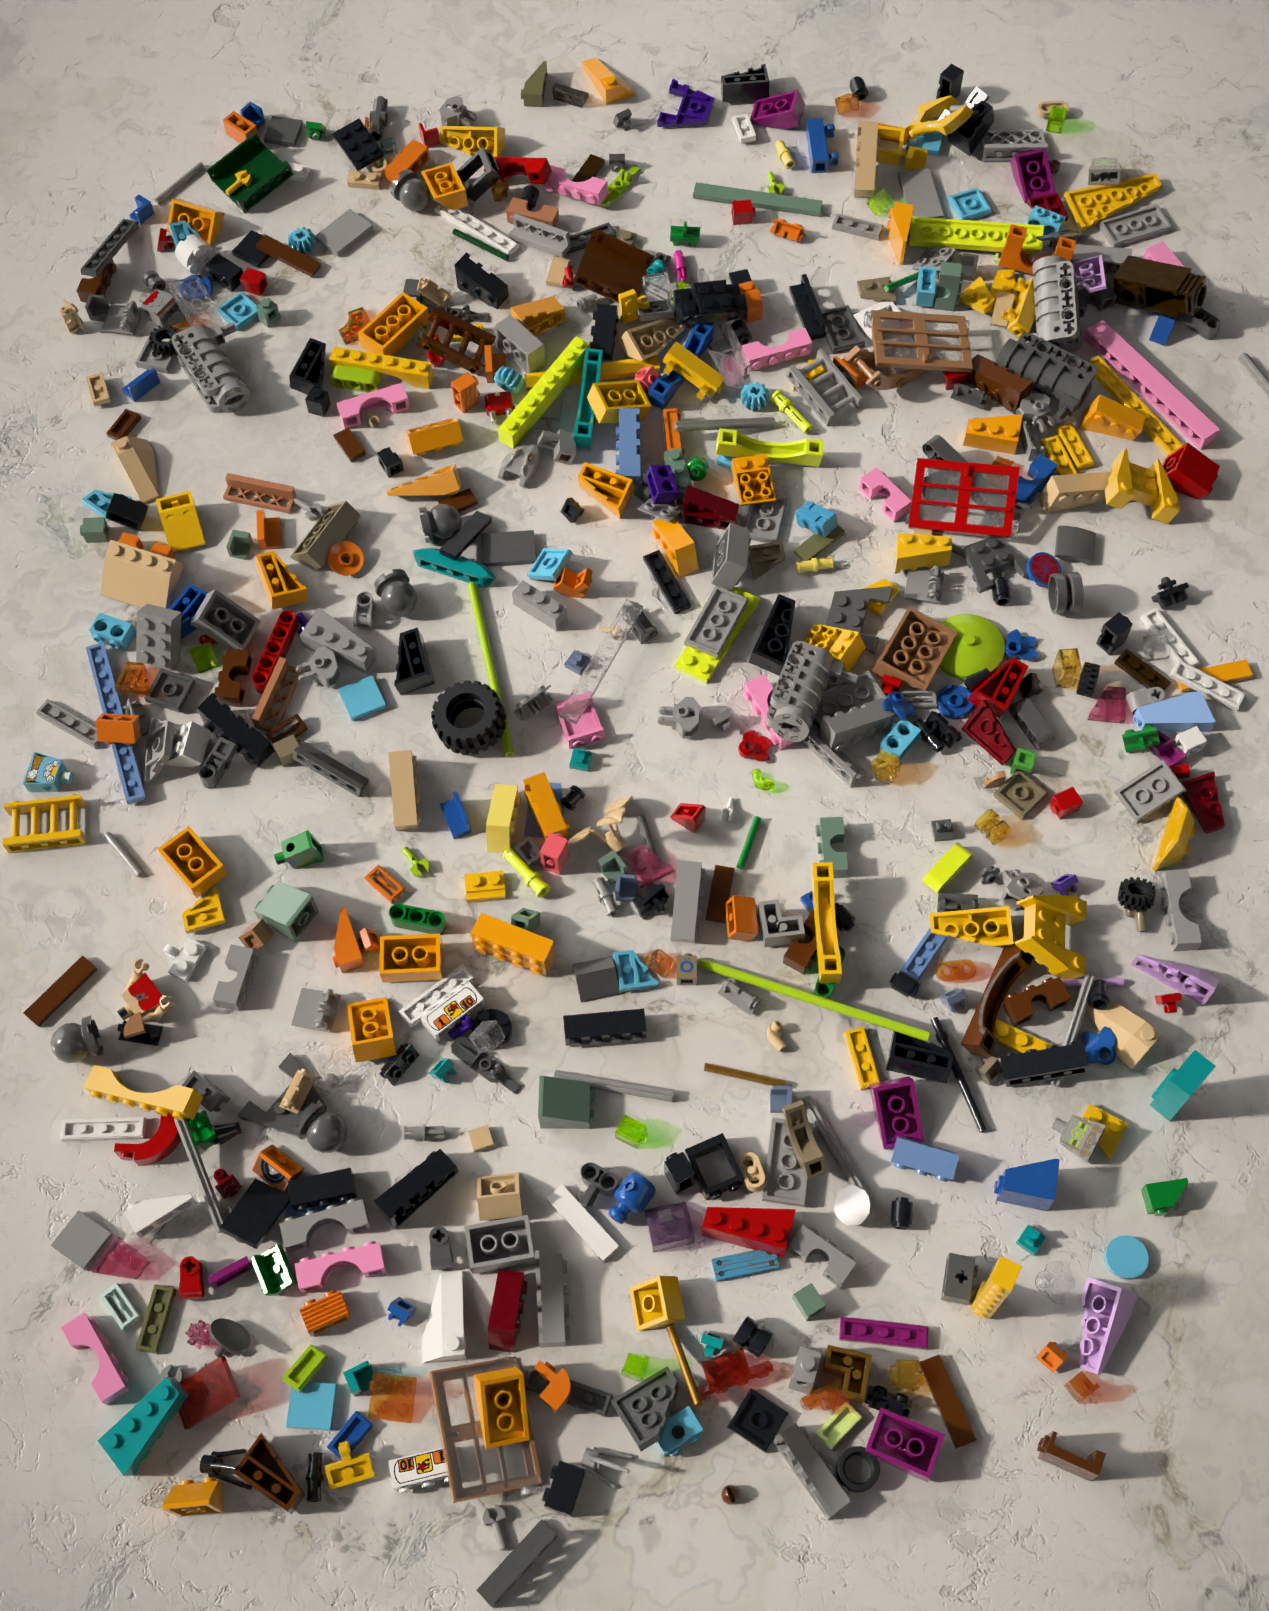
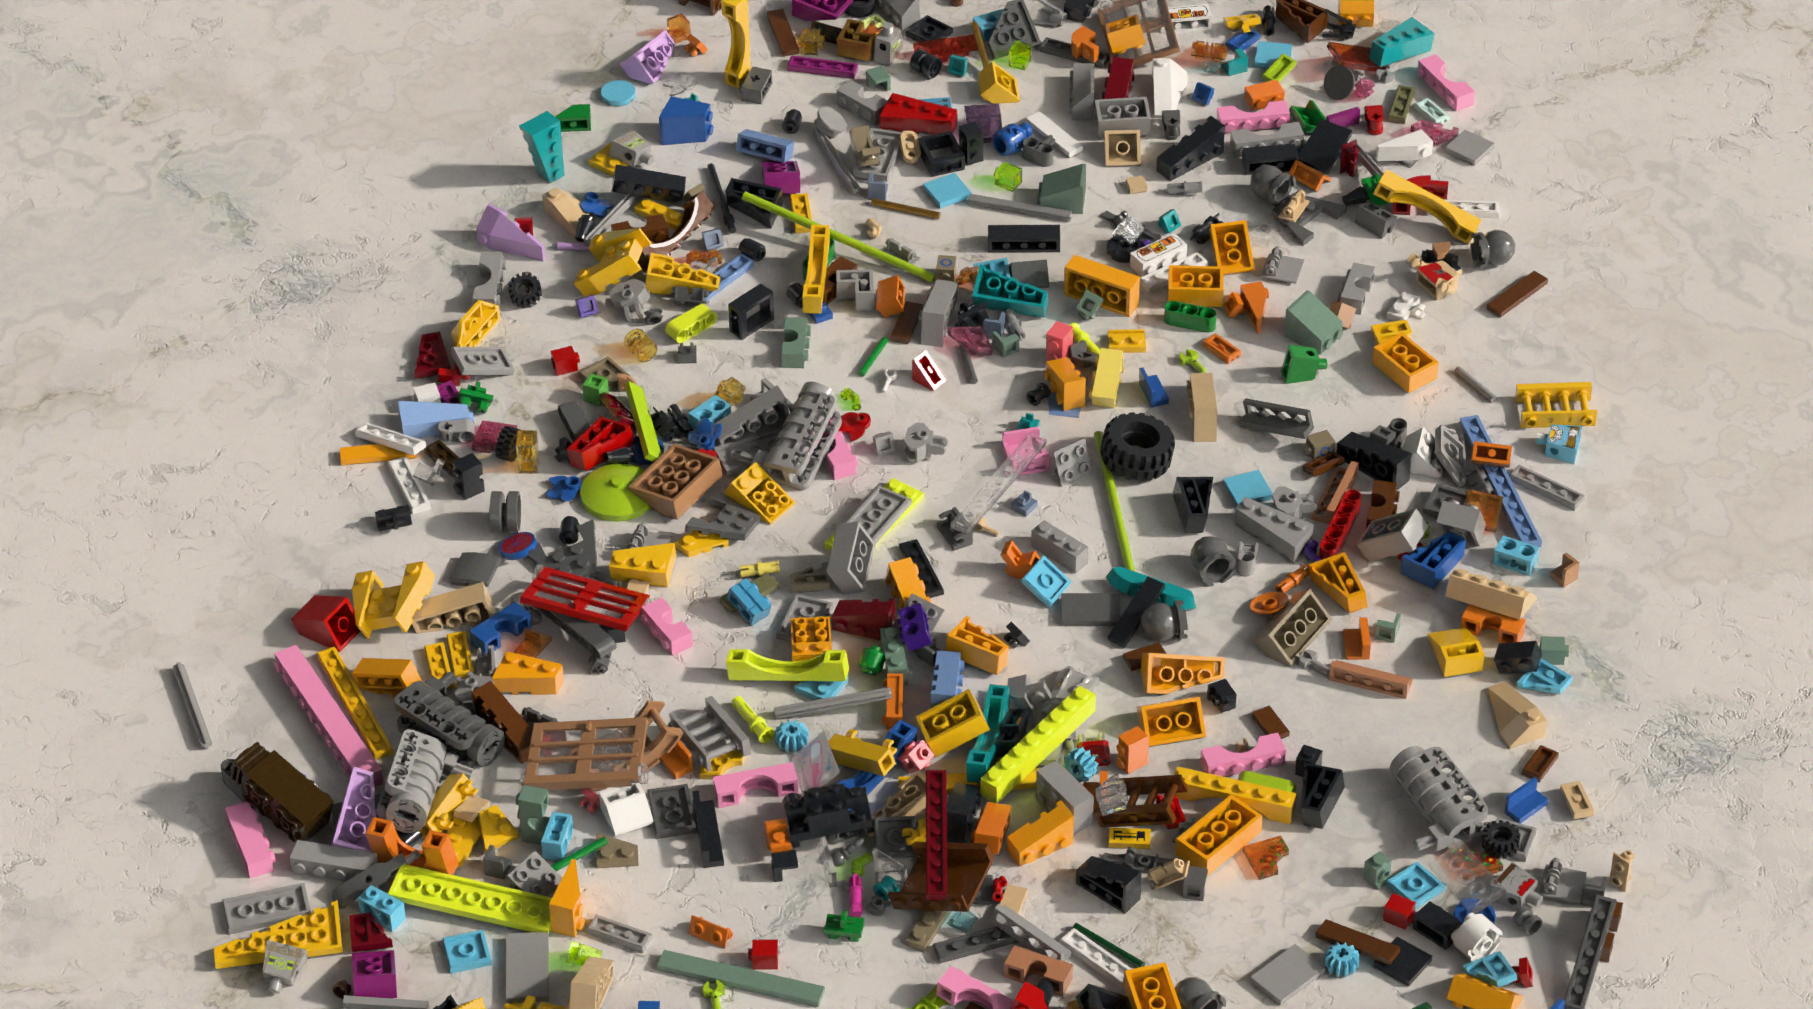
camera: 175 degrees left, 20 degrees down
tan plant [568,795,633,852] -> none
black wedge [748,594,795,676] -> none
none -> lime tile [625,381,662,463]
none -> black window [728,283,774,340]
none -> medium azure tile [924,173,972,208]
none -> dark red tile [926,770,947,900]
none -> orange brick [971,802,1011,855]
none -> teal wedge [972,265,1049,318]
none -> black slope [995,708,1029,757]
none -> clear slope [1095,773,1128,816]
none -> orange pin [1275,564,1310,593]
none -> medium nougat panel [1550,553,1580,588]

